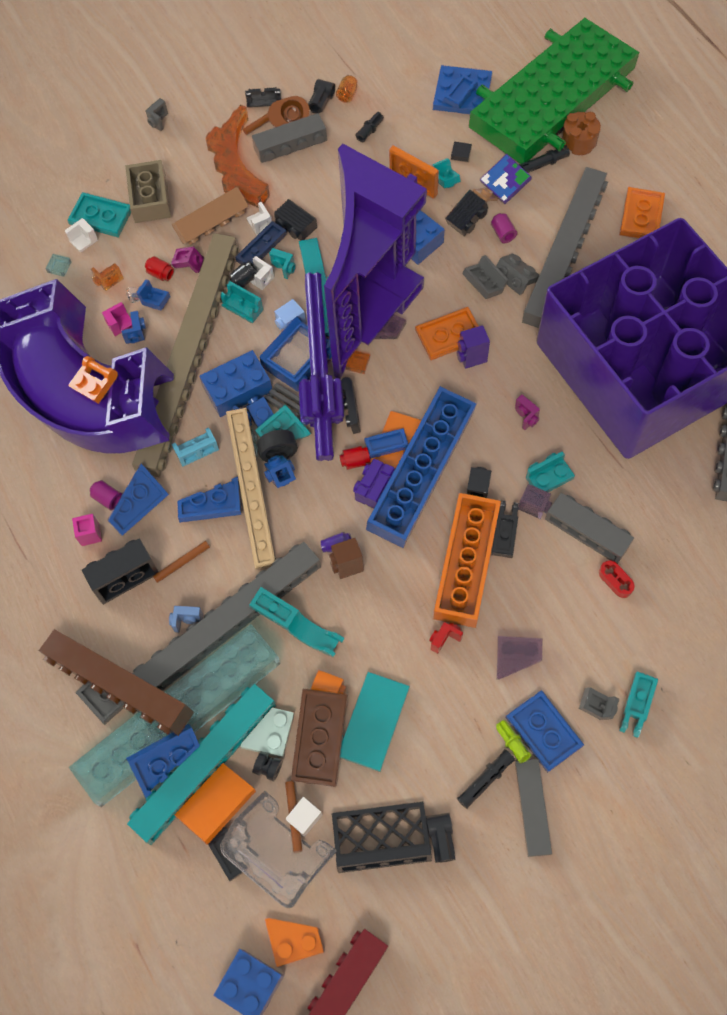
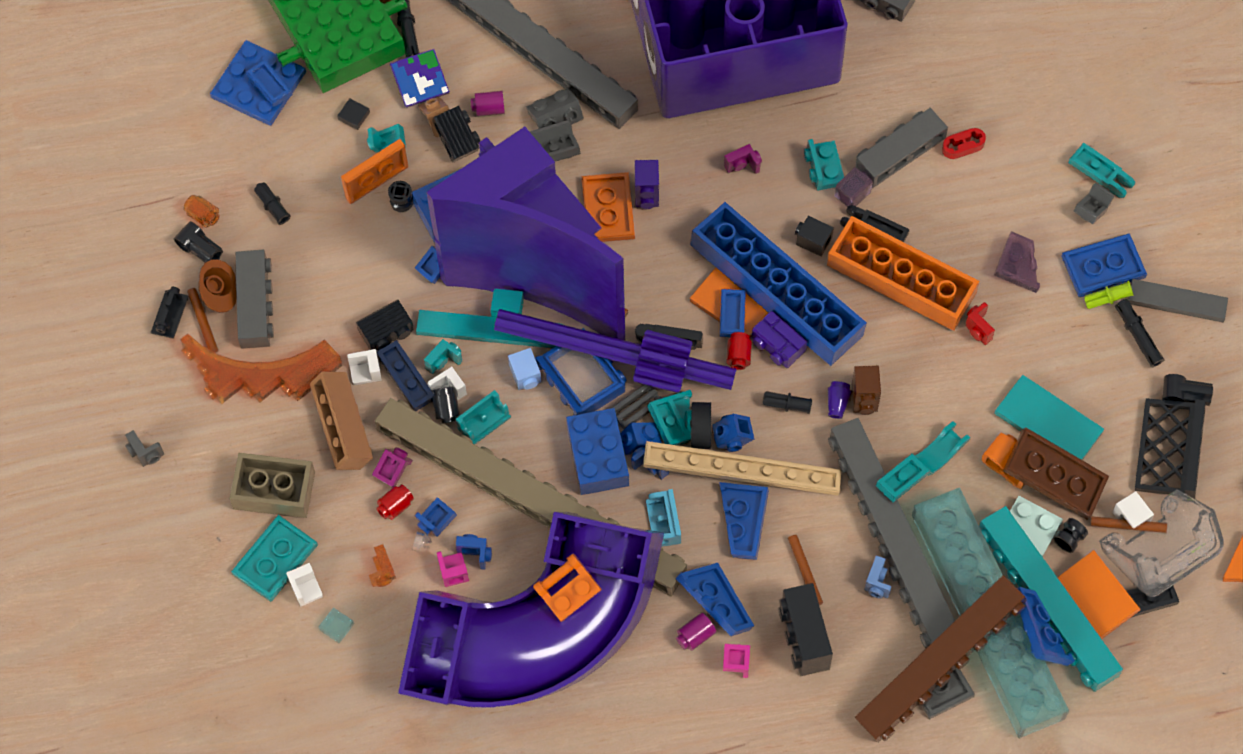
camera: 75 degrees left, 0 degrees up
none -> black axle [763,391,812,414]

